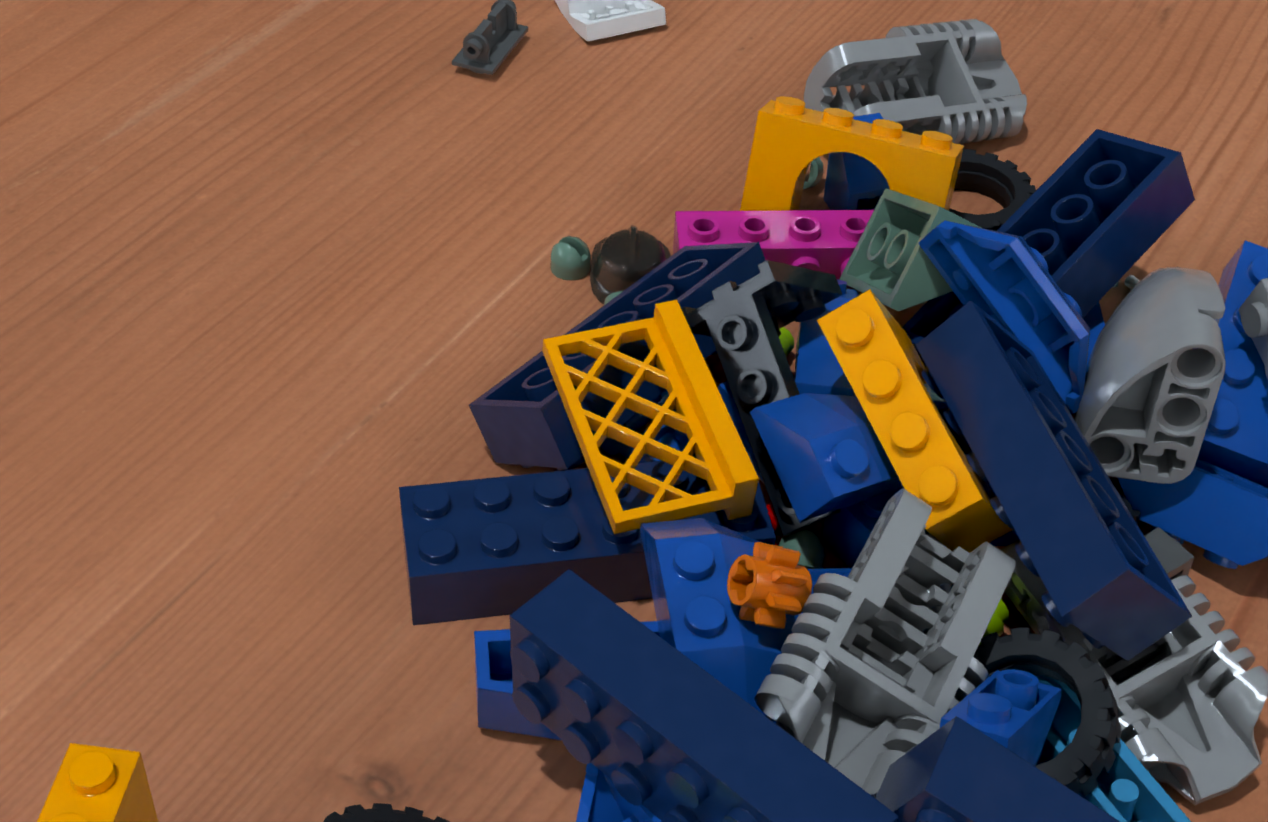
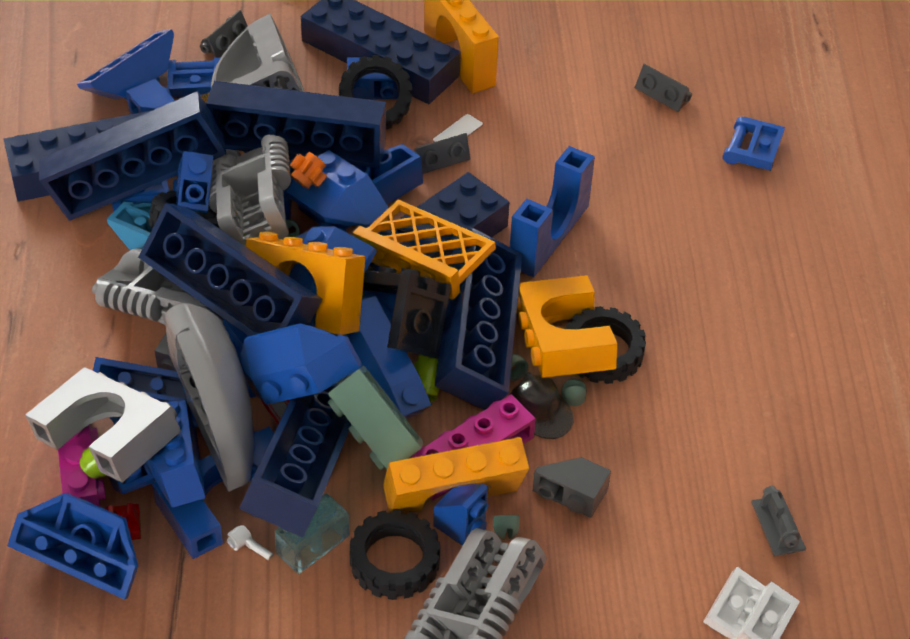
camera: 145 degrees right, 5 degrees up
none -> dark grey hinge [414,133,471,174]
none -> white sticker [433,114,483,142]
none -> blue arch [510,146,595,277]
none -> light orange arch [517,275,617,378]
none -> dark grey slope [532,457,611,518]
none -> black tyre [565,306,646,384]

